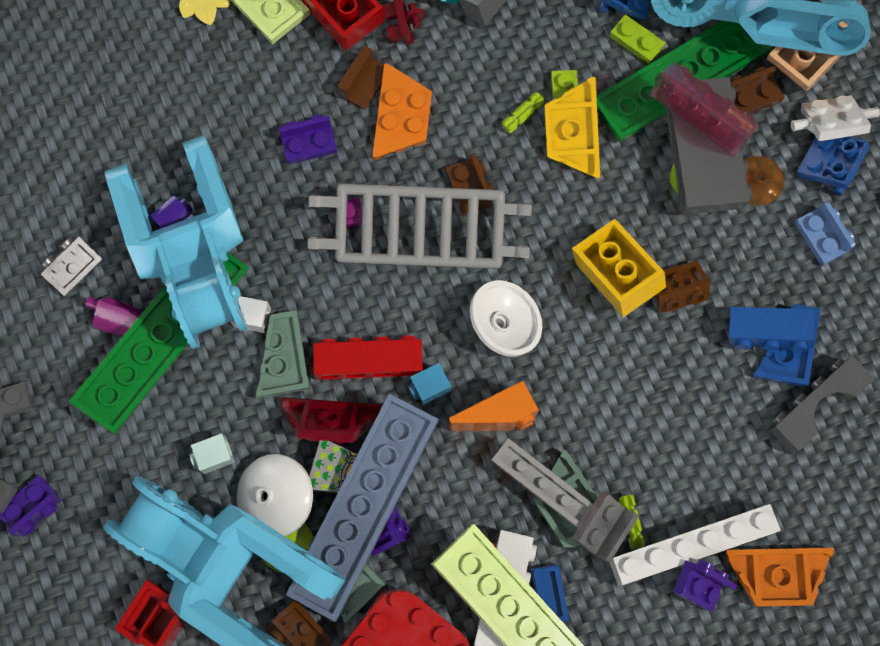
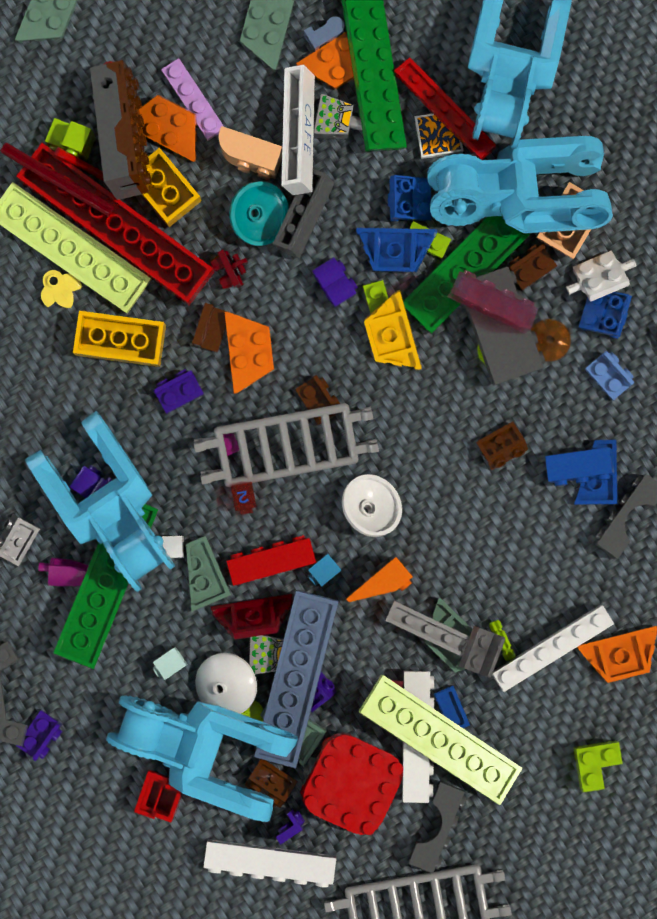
camera: 10 degrees left, 10 degrees up
lime axle [502,92,544,133] -> none
yellow brick [572,219,666,317] -> none
dark purple bracket [673,560,737,612] -> none
none -> yellow brick [73,311,166,367]
none -> clear red brick [231,482,257,515]
none -> dark purple brick [312,257,358,308]
none -> blue wing [356,228,437,272]

